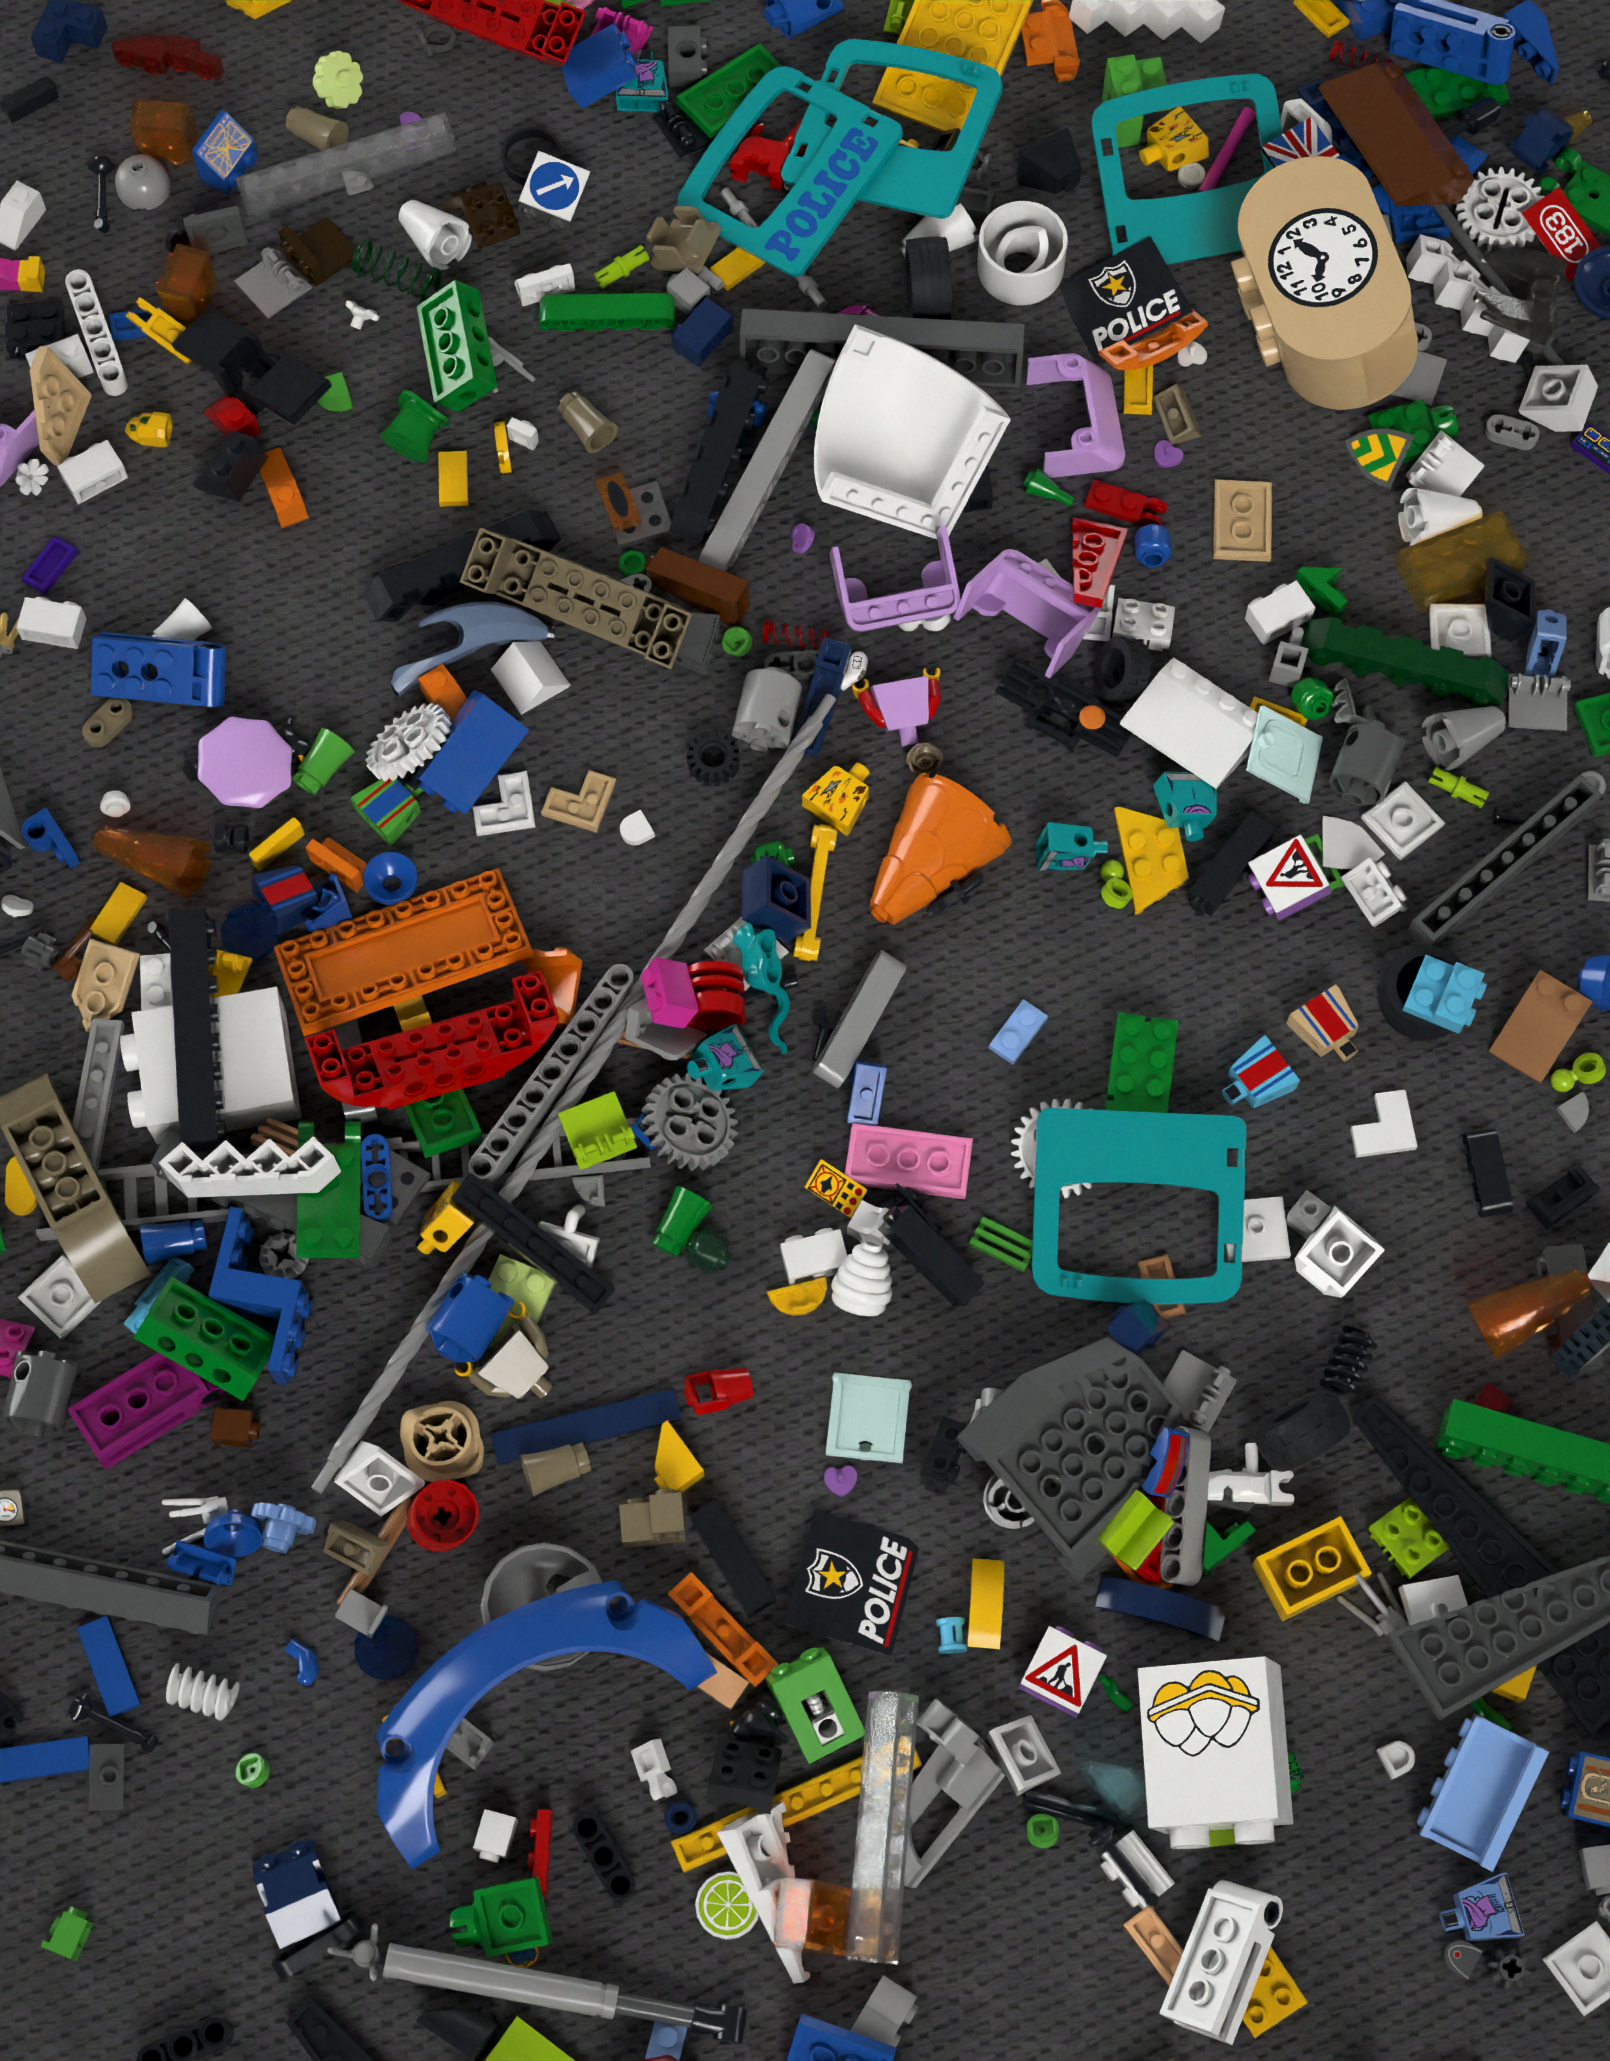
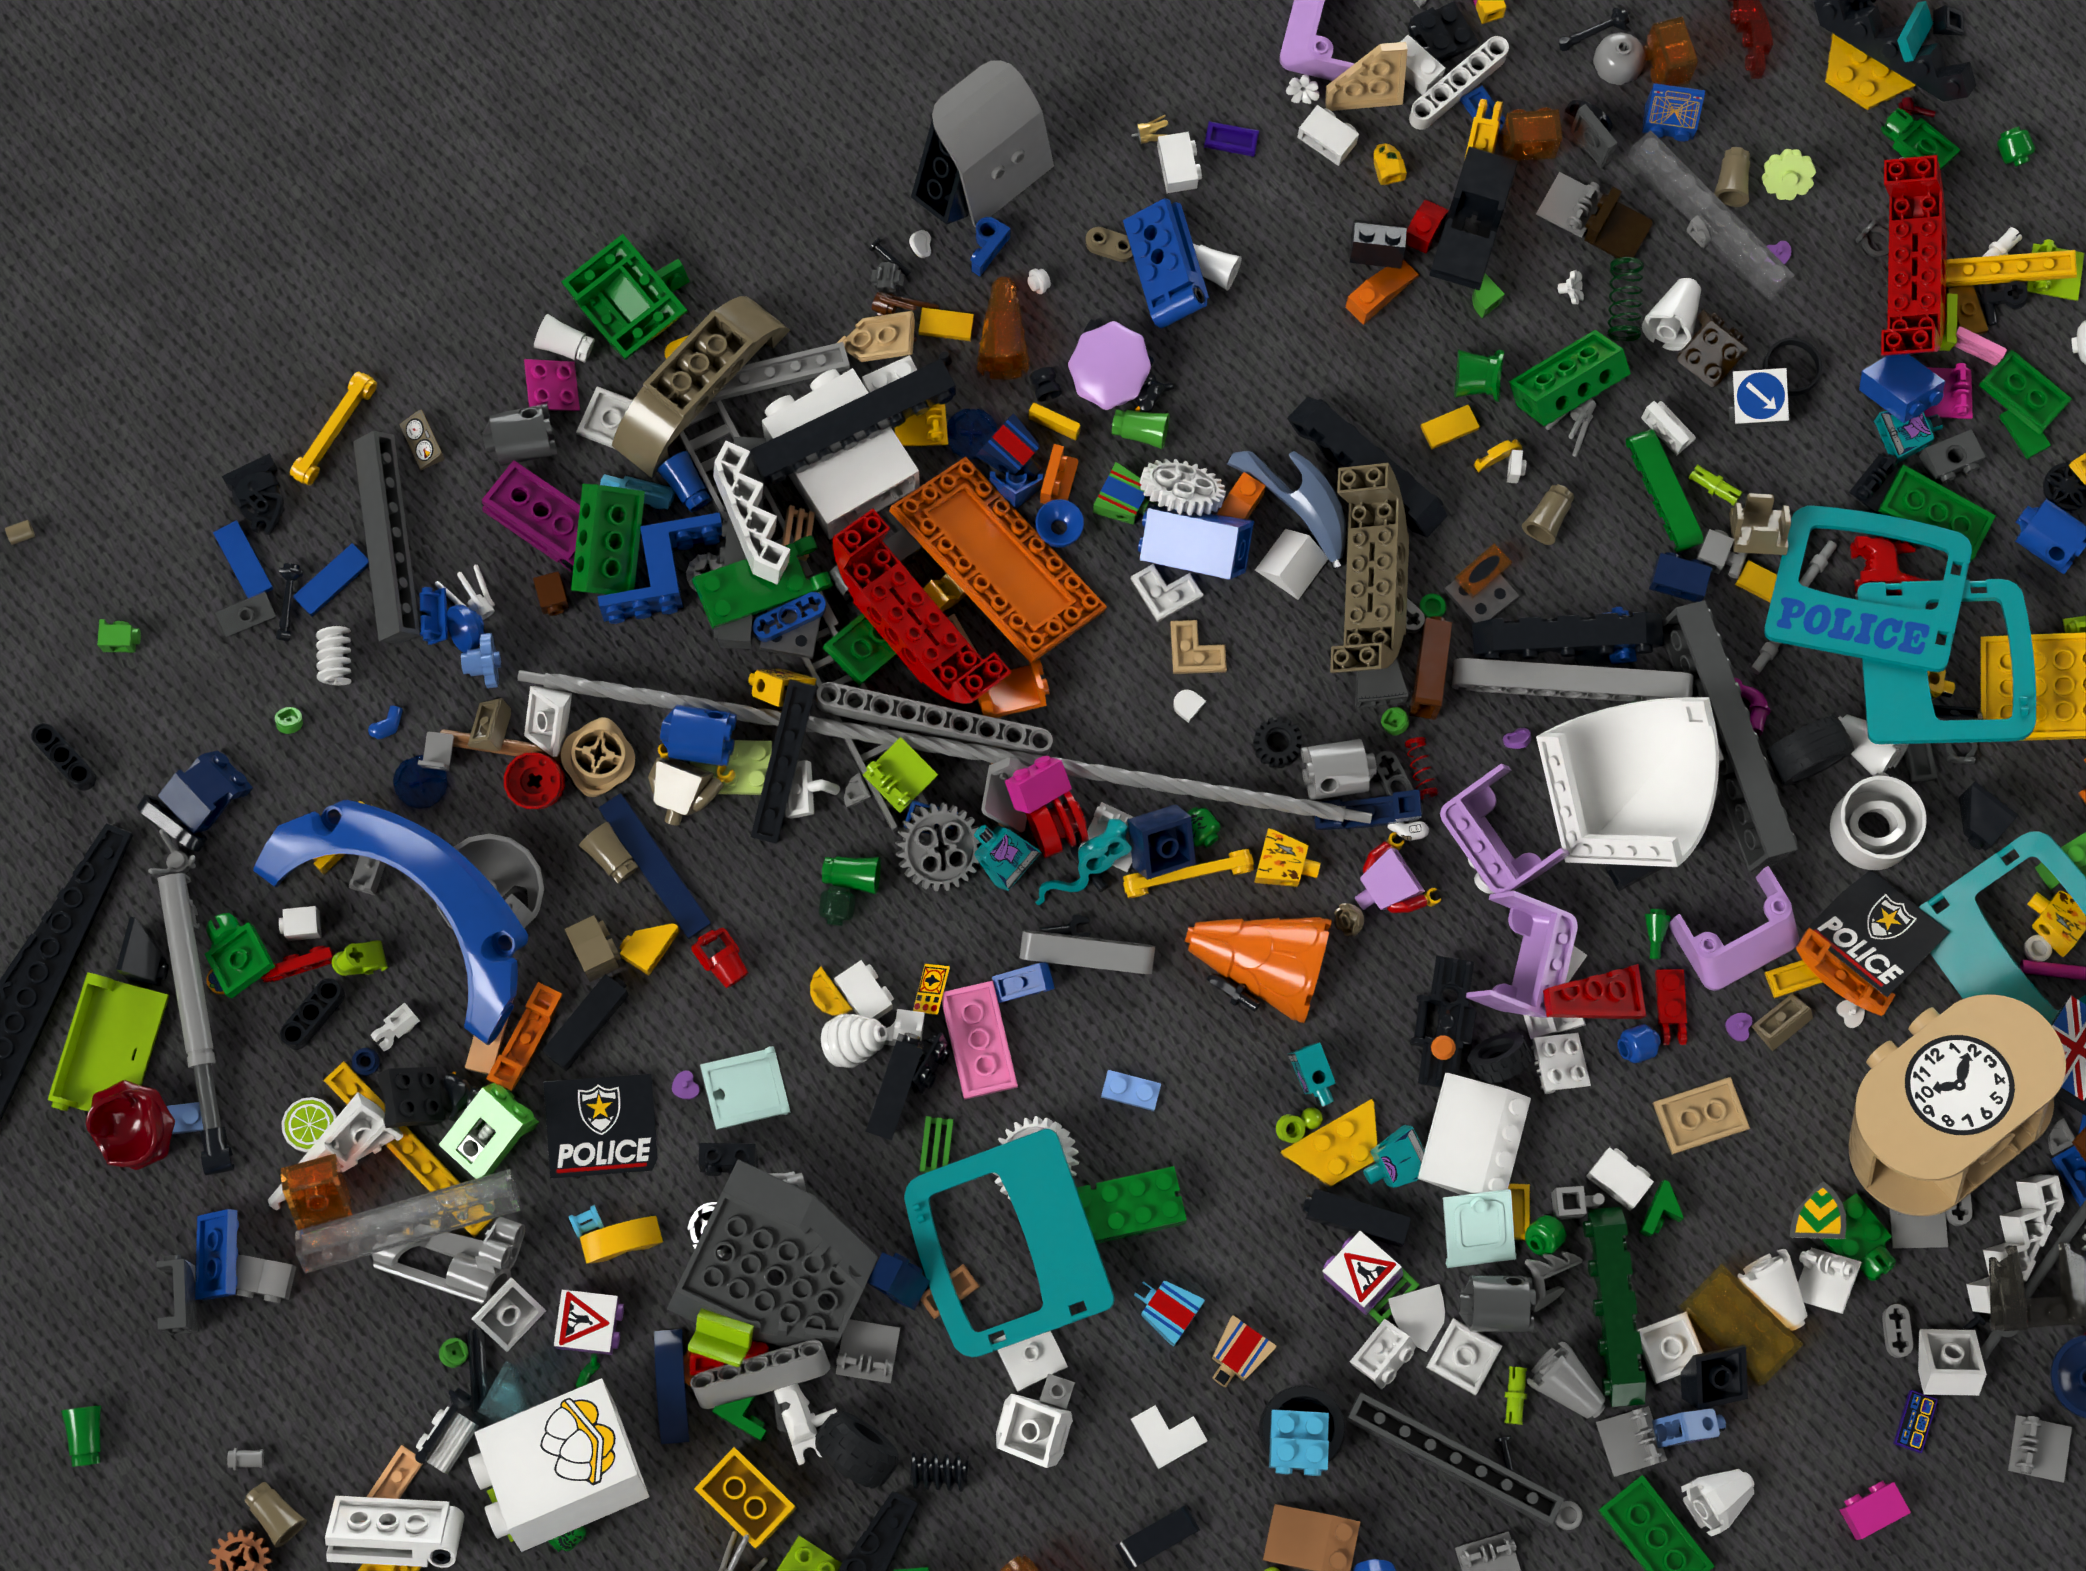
camera: 65 degrees right, 5 degrees up
slope [1142,1427,1189,1498] -> none
none -> lime piece [332,940,388,976]

